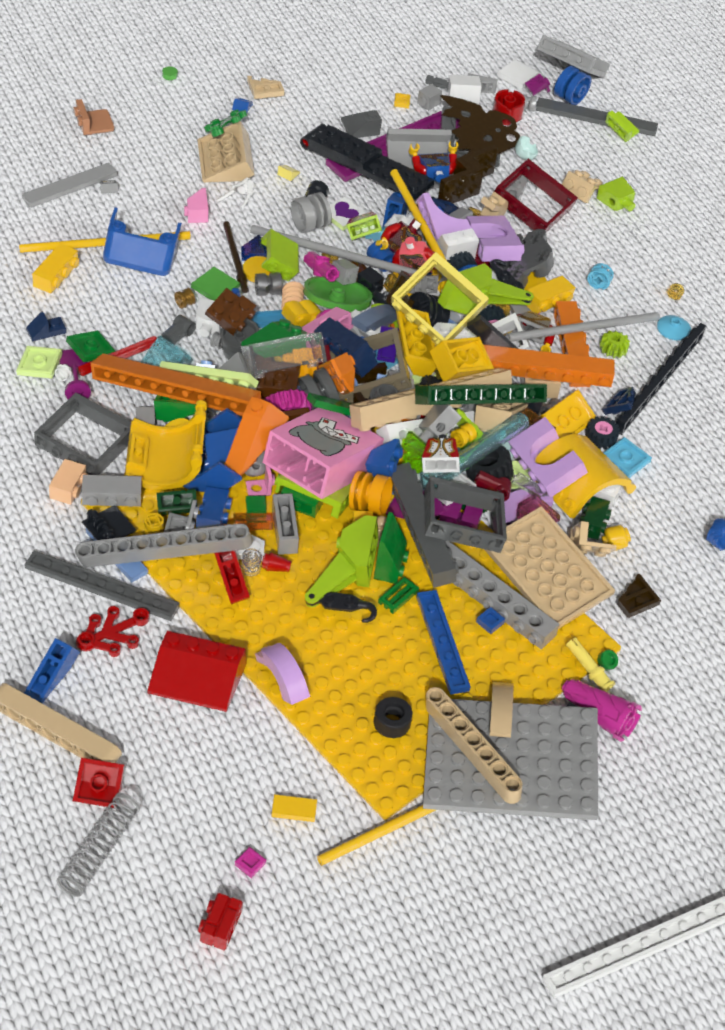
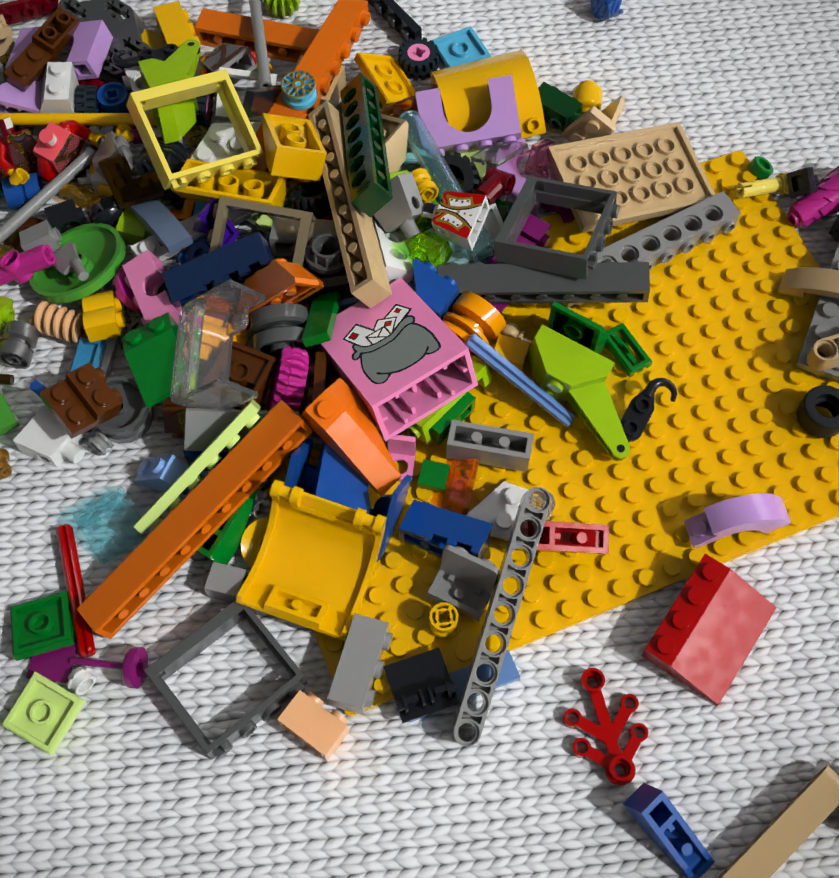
camera: 65 degrees left, 15 degrees up
dark grey tile [25,550,180,621] -> none
dark green brick [157,489,197,516] -> none
dark grey piece [161,314,196,347] -> none
red cone [261,552,291,572] -> none
blue plate [416,590,470,695] -> none
blue plate [476,607,505,634] -> none
dark blue wing [602,387,636,415] -> none
dark brown wing [617,574,661,618] -> none
none -> reddish brown slope [3,7,80,92]
none -> light grey piece [54,241,89,281]
none -> medium azure wheel [281,70,317,110]
none -> medium blue axle [465,334,575,427]
none -> black tile [786,167,819,198]

